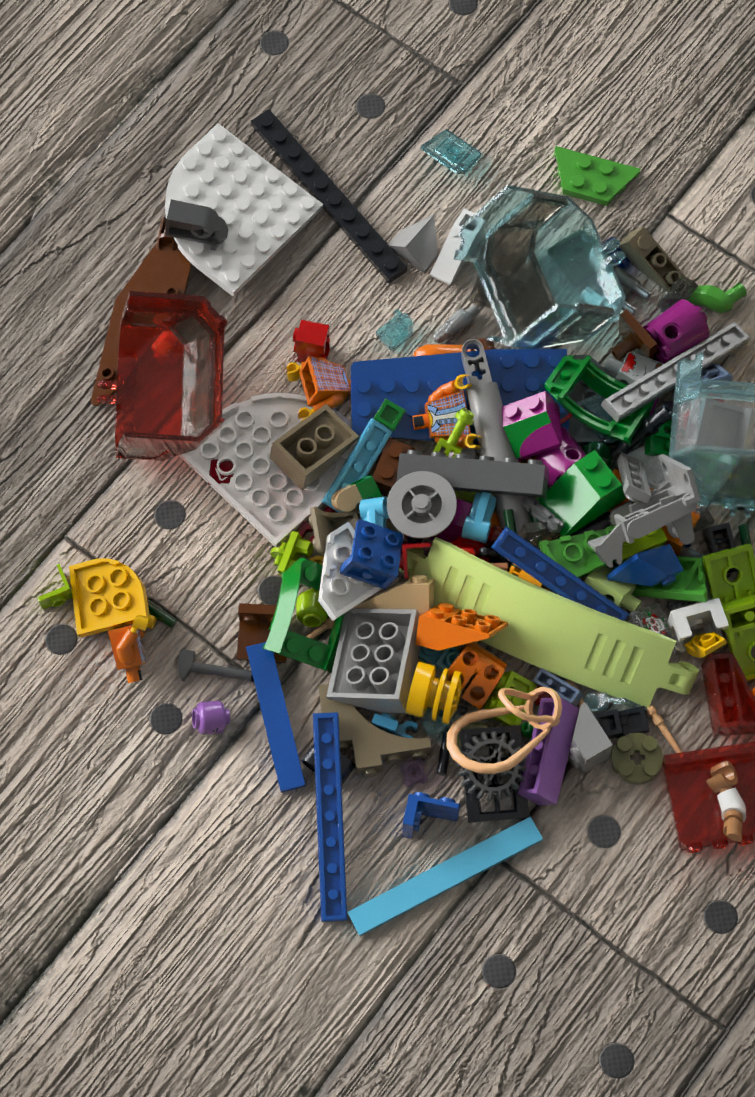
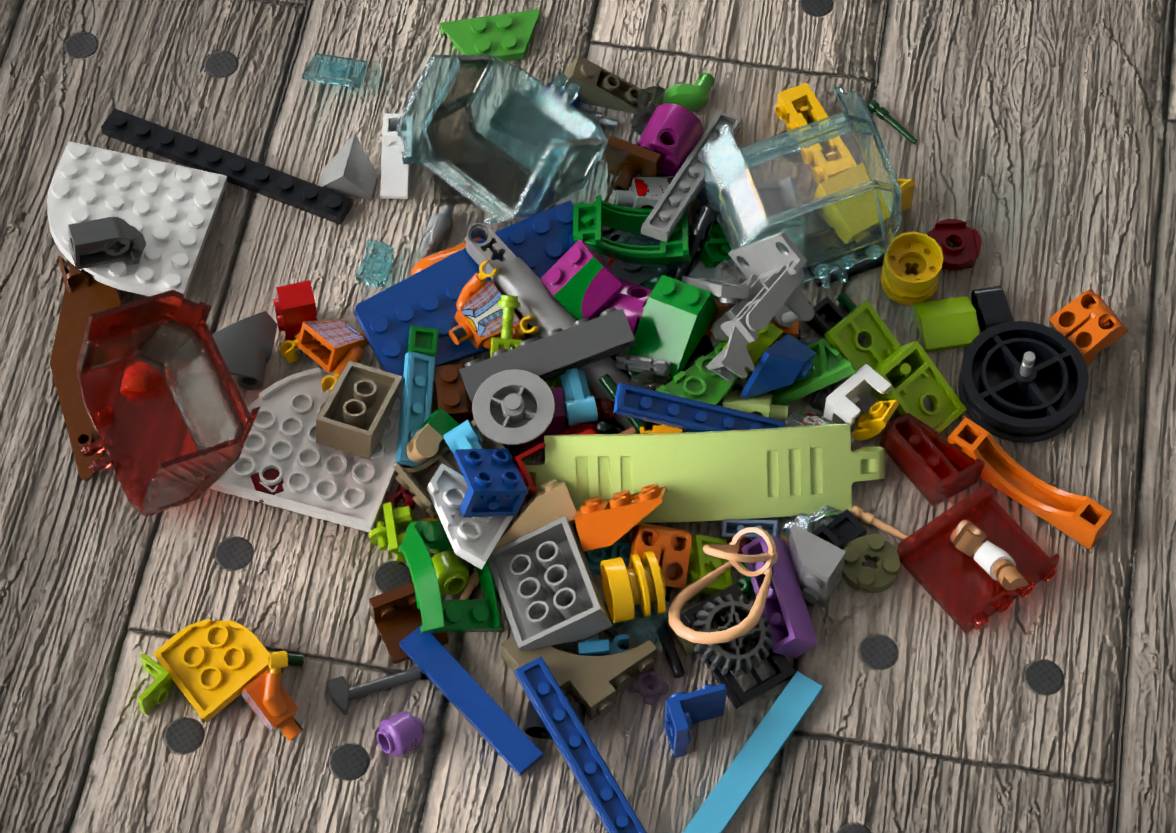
camera: 30 degrees left, 10 degrees down
none -> dark grey panel [174,311,278,390]

